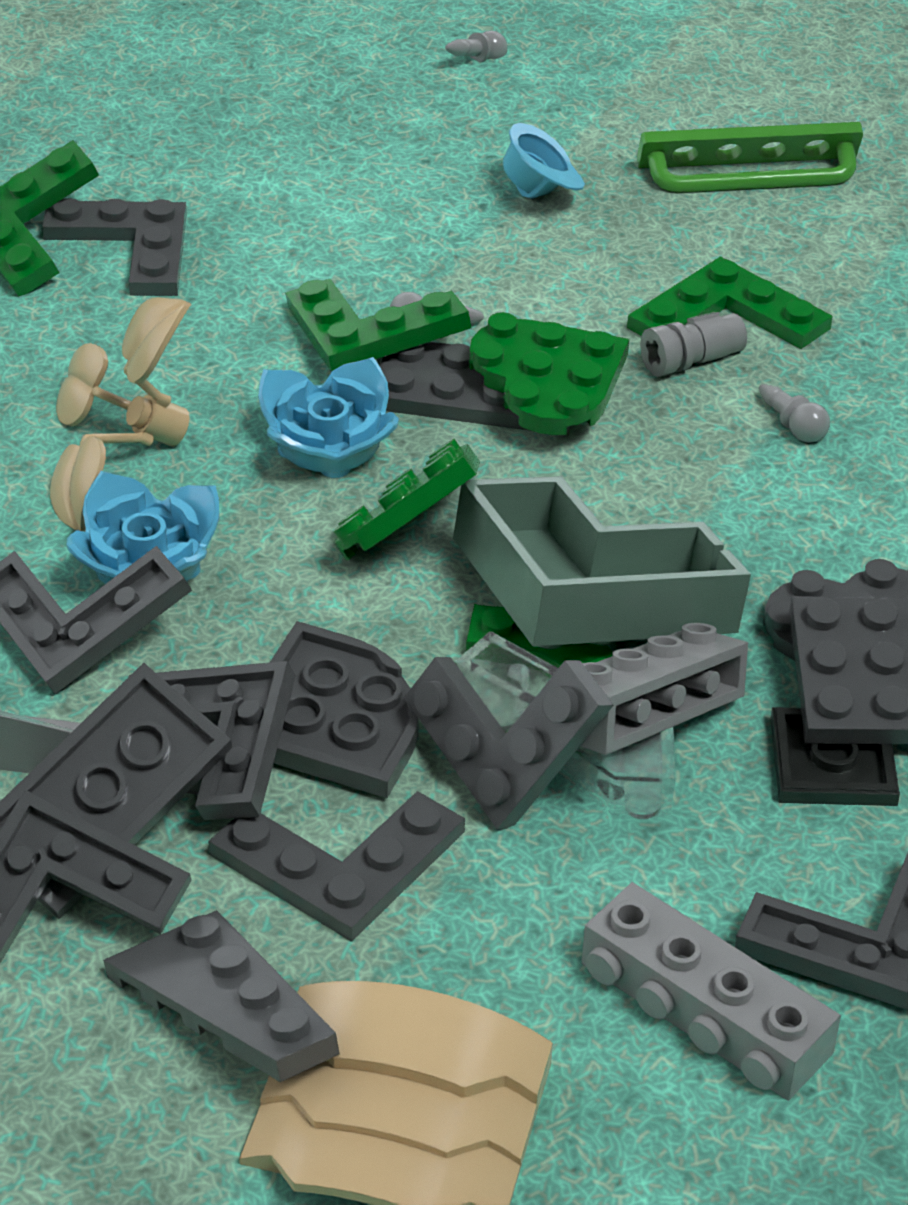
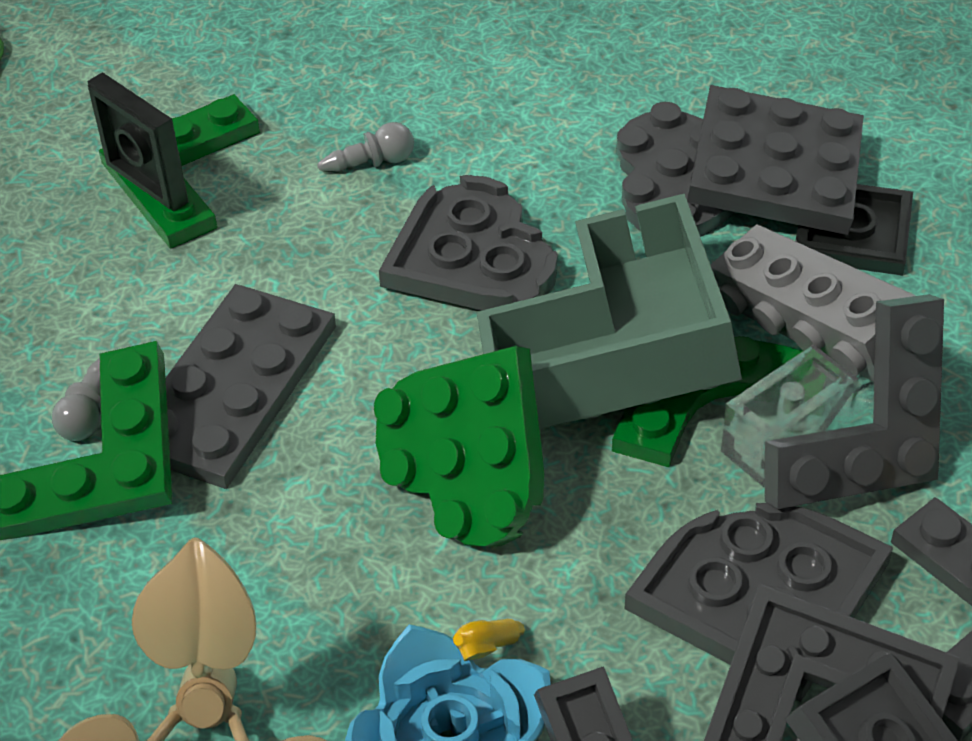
camera: 75 degrees left, 5 degrees up
medium azure brick [258,357,399,478] -> none
green plate [469,312,629,435] -> none
light grey axle [640,312,747,377] -> none
none -> pearl dark grey tile [87,72,189,211]
none -> dark grey plate [379,175,557,310]
none -> yellow piece [453,618,525,661]

